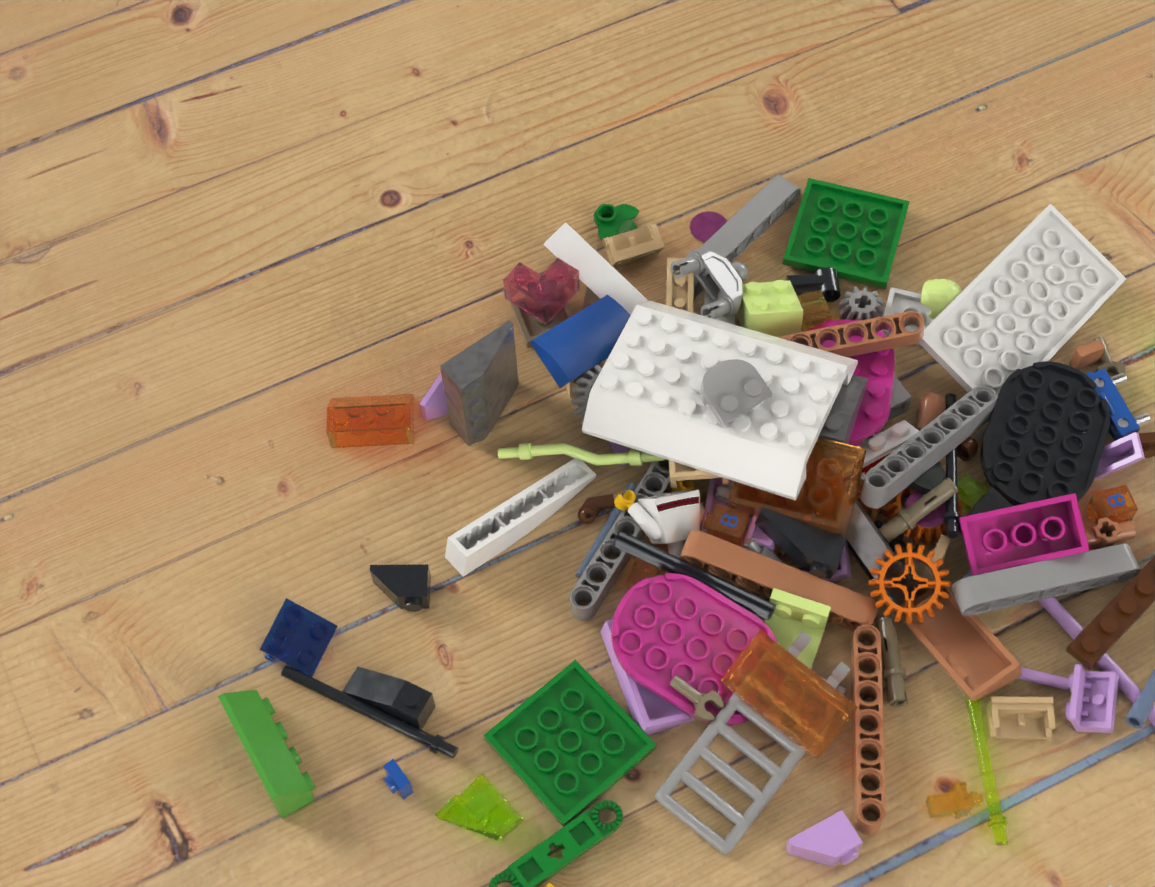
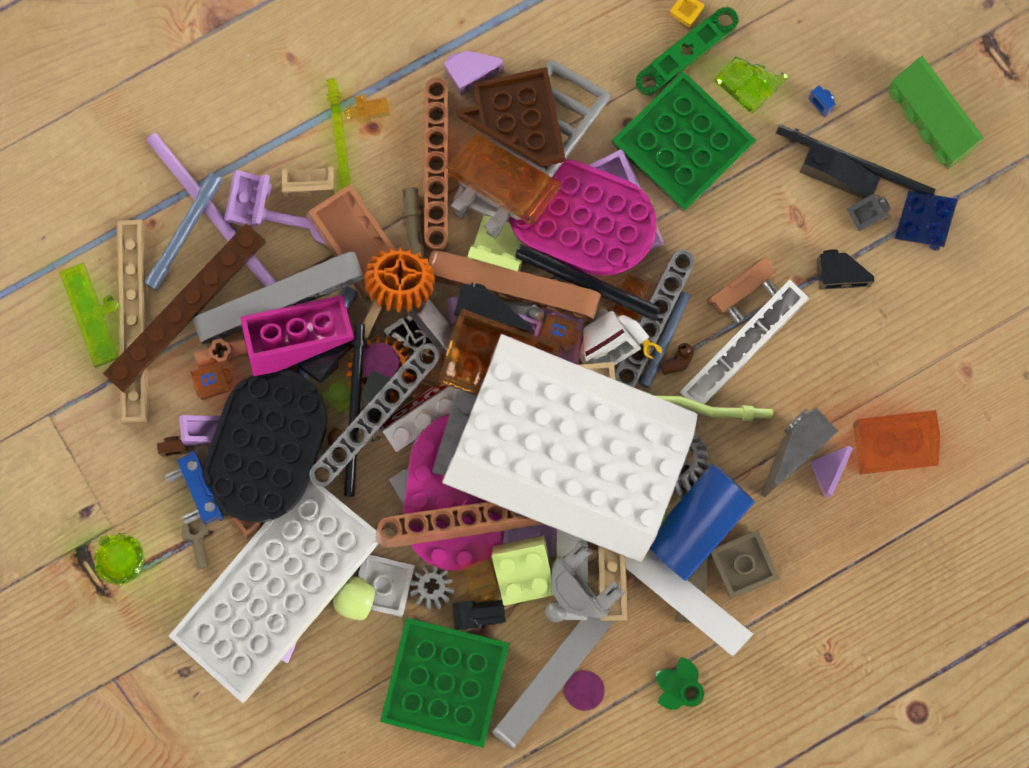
camera: 175 degrees right, 20 degrees up
clear pink brick [503,258,580,324] -> none
tan hinge [603,224,665,267] -> none
dark tan bar [669,675,724,722] -> none
light grey slope [700,359,773,427] -> none
dark tan pin [878,478,959,543] -> none
nougat cone [915,392,946,431] -> none
nougat tile [1070,339,1105,370] -> none
none -> reddish brown wing [456,67,566,167]
none -> nougat piece [707,257,779,323]
none -> dark grey bracket [847,194,891,231]

